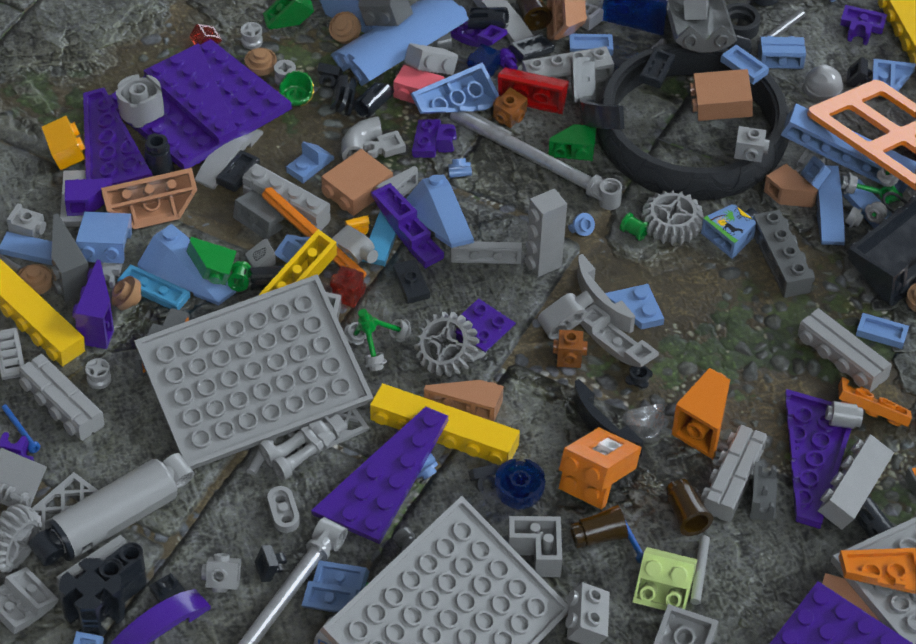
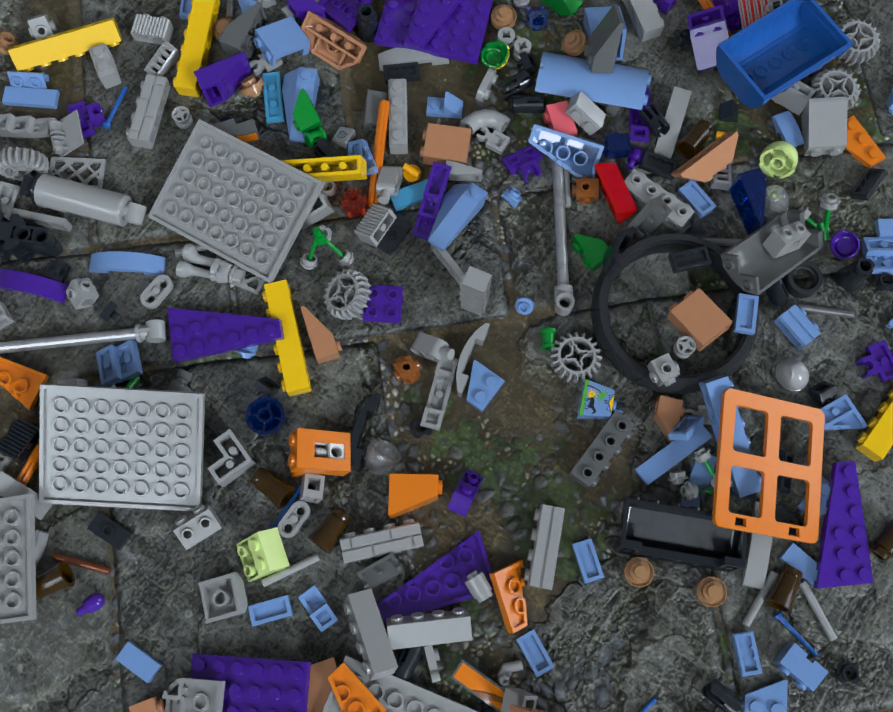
camera: 55 degrees right, 25 degrees up
none -> medium blue slope [89,251,166,276]
none -> medium blue tile [248,595,293,627]
none -> light grey plate [278,501,311,538]
none -> medium blue slope [298,584,338,632]
none -> light grey brick [299,473,325,504]
none -> light grey brick [343,588,398,681]
none -> light grey brick [354,203,397,247]
none -> light grey plate [424,645,441,683]
none -> dark purple slope [447,469,484,517]
none -> light grey plate [476,68,498,102]
none -> light grey wheel [513,38,532,60]
none -> clear blue brick [526,6,547,31]
none -> light grey wheel [673,336,696,359]

